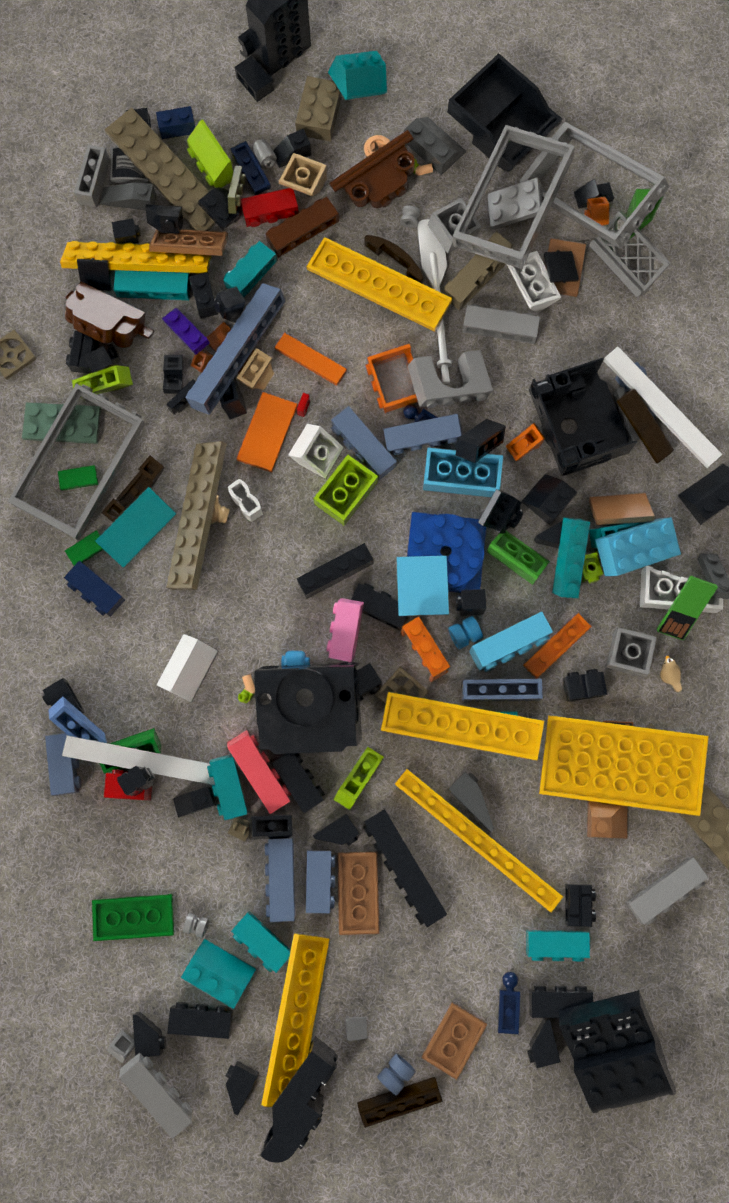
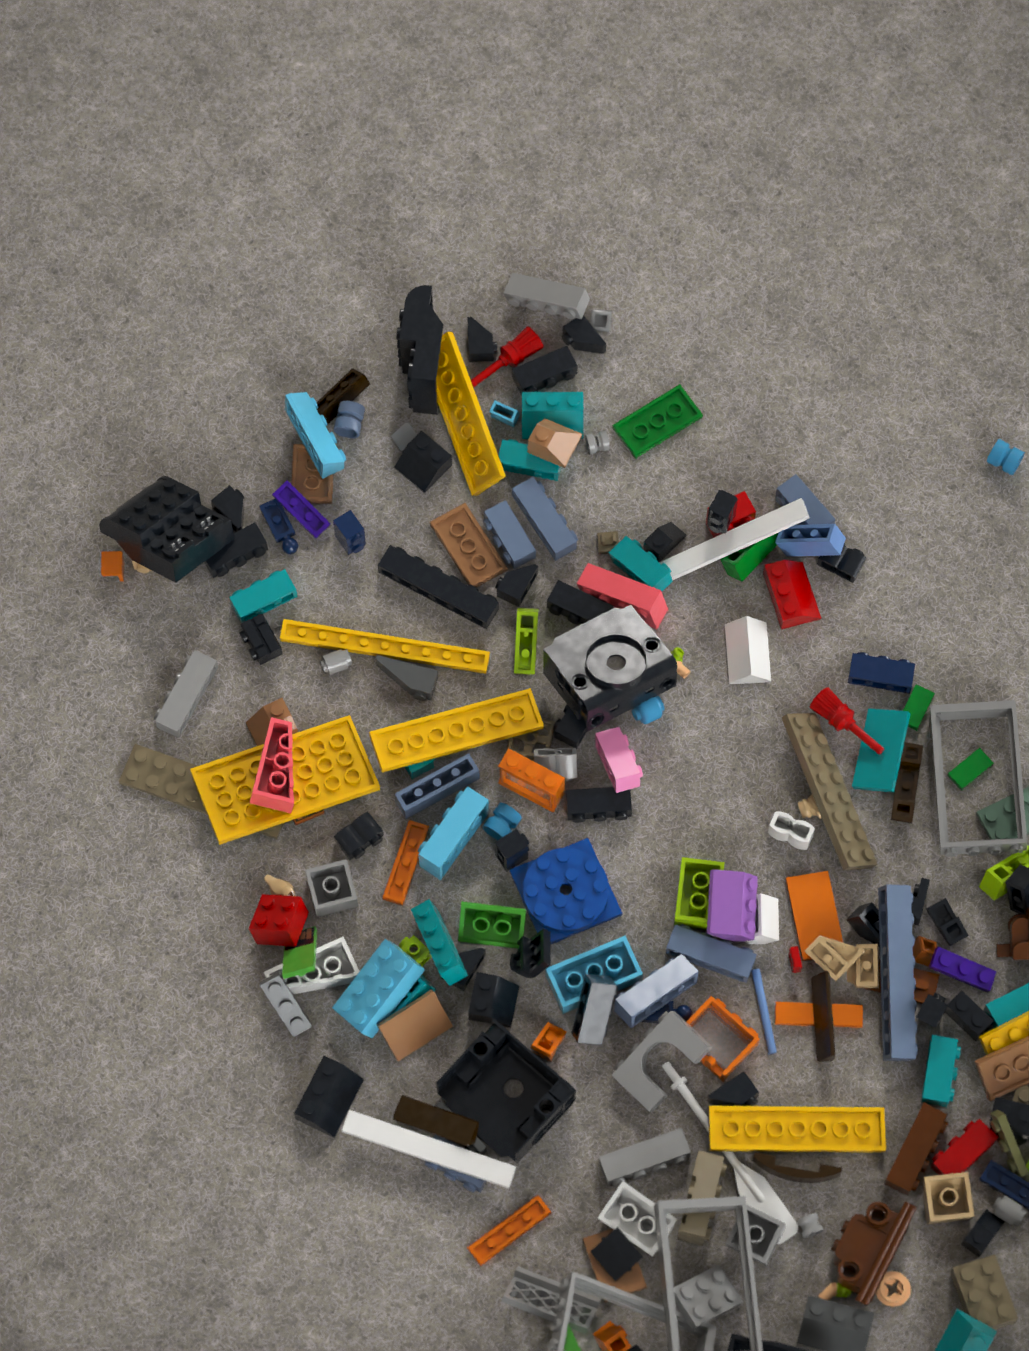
camera: 150 degrees right, 10 degrees down
black brick [249,815,293,840] -> none
black brick [296,543,374,599] -> none
medium azure piece [397,556,449,616] -> none
none -> orange panel [101,551,124,582]
none -> red brick [249,894,309,947]
none -> coral wedge [250,717,294,813]
none -> dark purple plate [272,480,331,539]
none -> medium azure slope [285,392,346,479]
none -> light grey brick [320,649,353,675]
none -> dark blue brick [333,510,366,555]
none -> black slope [394,430,452,493]
none -> orange tile [467,1195,551,1266]
none -> red piece [471,326,544,388]
none -> medium azure piece [489,400,519,427]
none -> medium nougat slope [528,419,582,468]
none -> light grey brick [534,748,577,782]
none -> medium lavender slope [707,870,758,943]
none -> black slope [707,1071,759,1106]
none -> medium blue bar [751,969,777,1054]
none -> red slope [763,559,821,630]
none -> tan wing [805,935,865,981]
none -> red piece [809,687,884,755]
none -> dark brown slope [811,971,836,1062]

